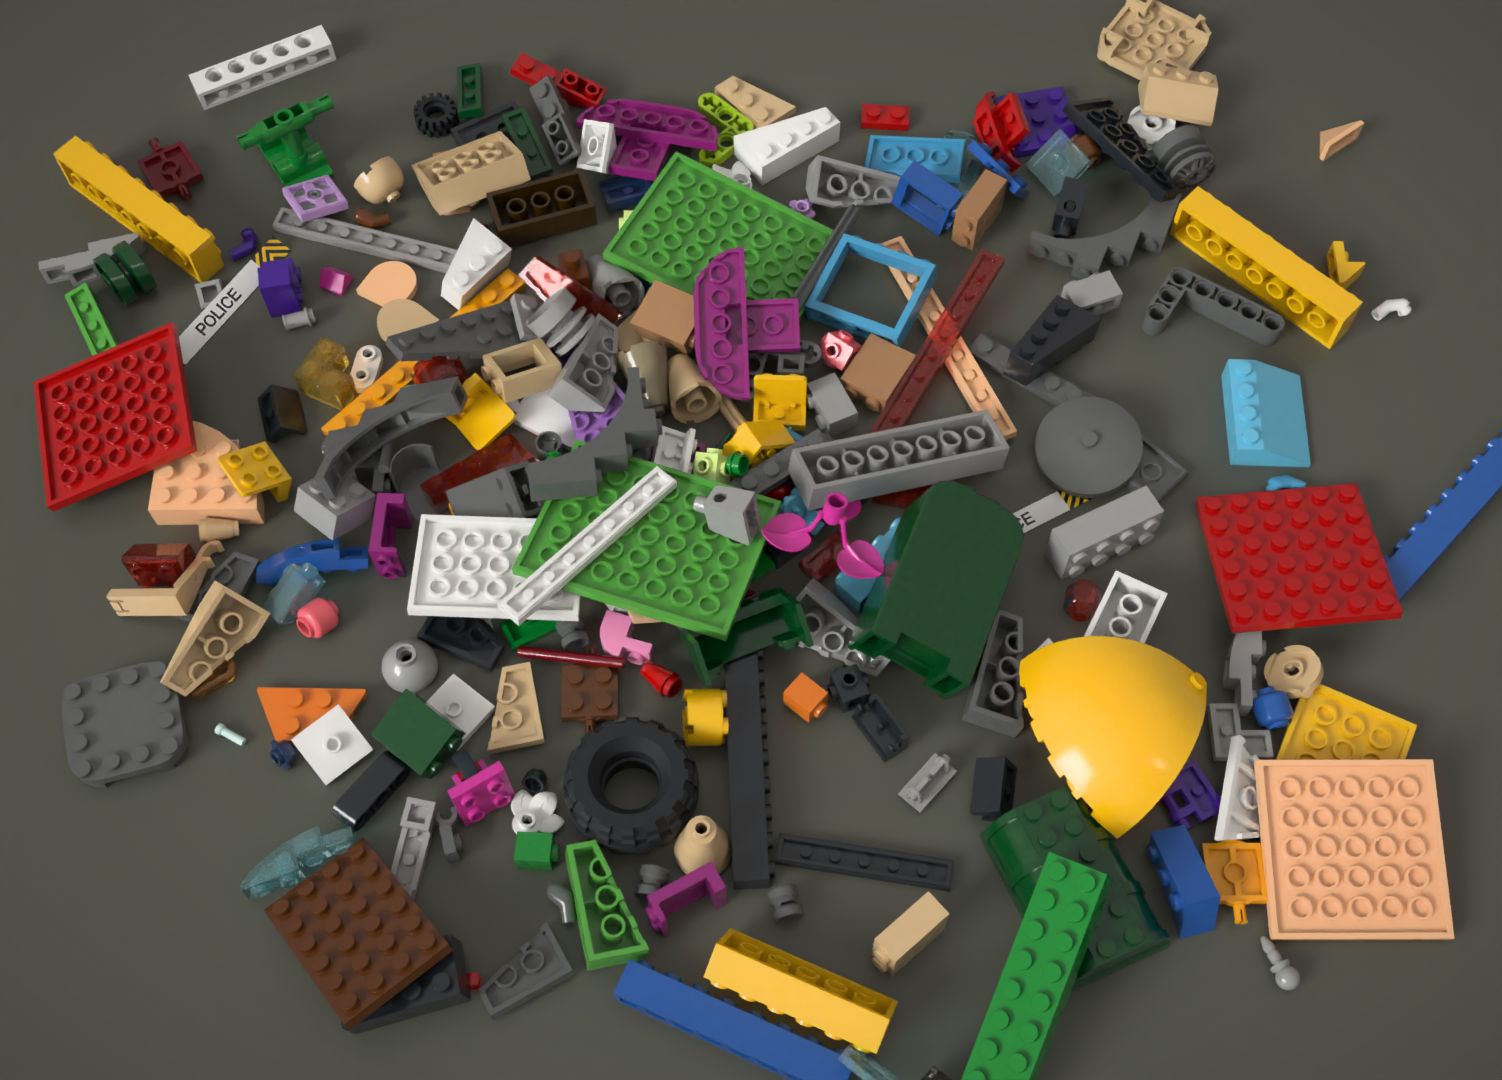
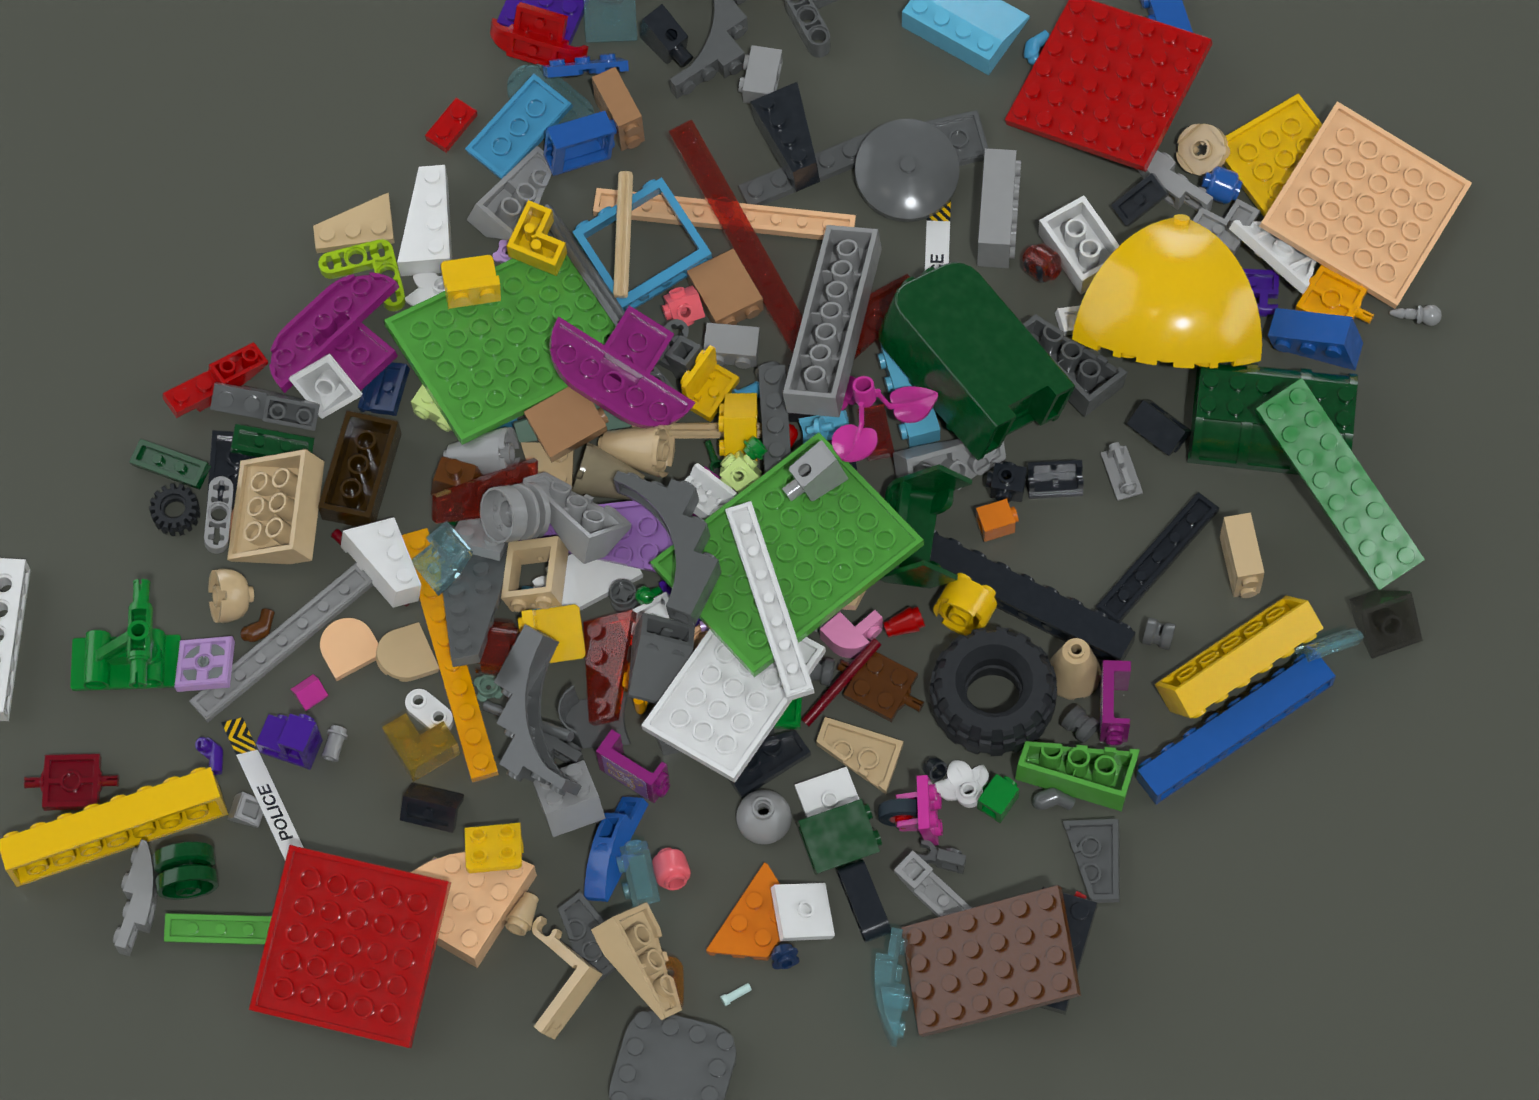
camera: 55 degrees left, 5 degrees up
clear red slope [121,543,197,588] -> none
none -> light grey beam [204,476,234,554]
none -> clear light blue slope [412,521,473,596]
none -> yellow bracket [441,255,501,309]
none -> yellow brick [507,200,567,276]
none -> tan axle [613,171,633,298]
none -> black plate [1111,173,1169,226]

